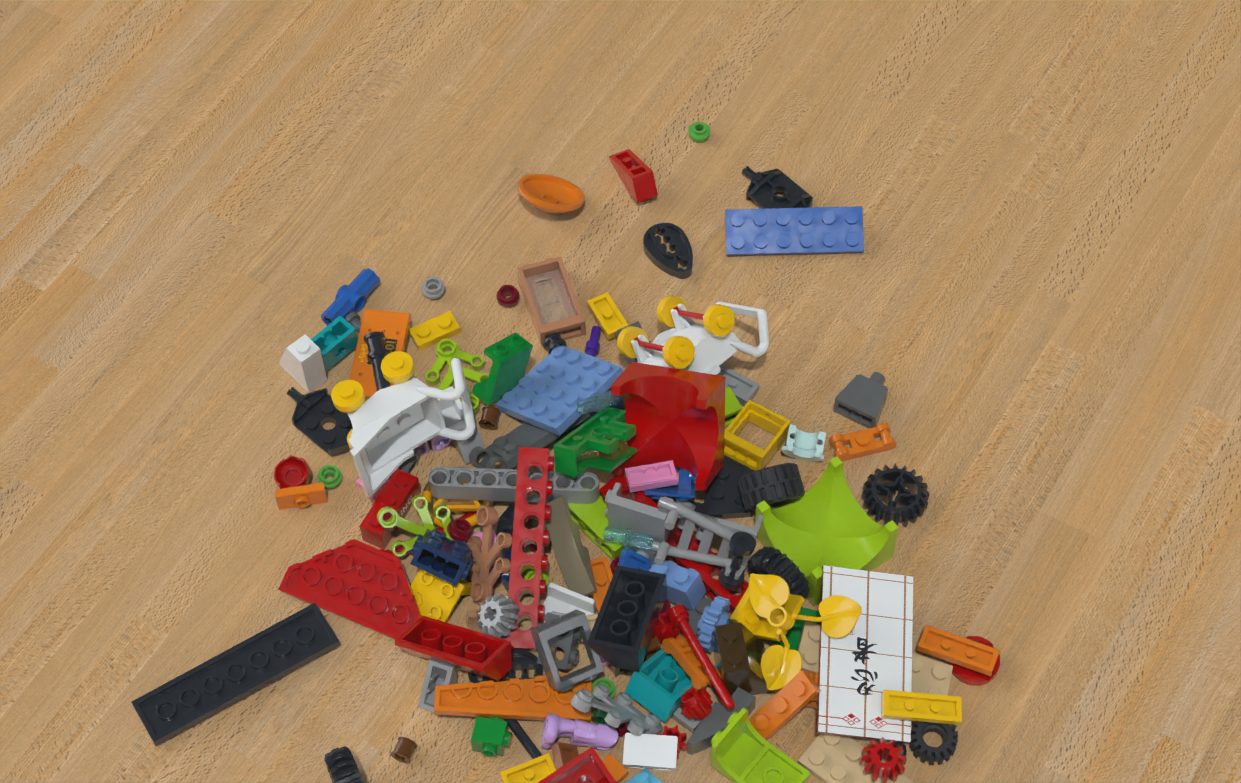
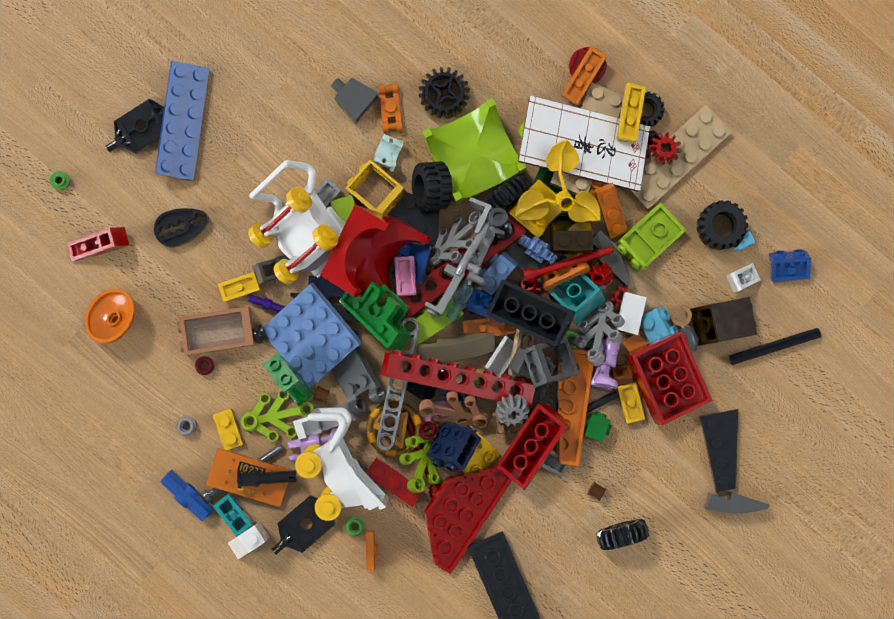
camera: 85 degrees left, 30 degrees up
red hair [273,455,311,489] -> none
clear light blue axle [577,390,619,415] -> none

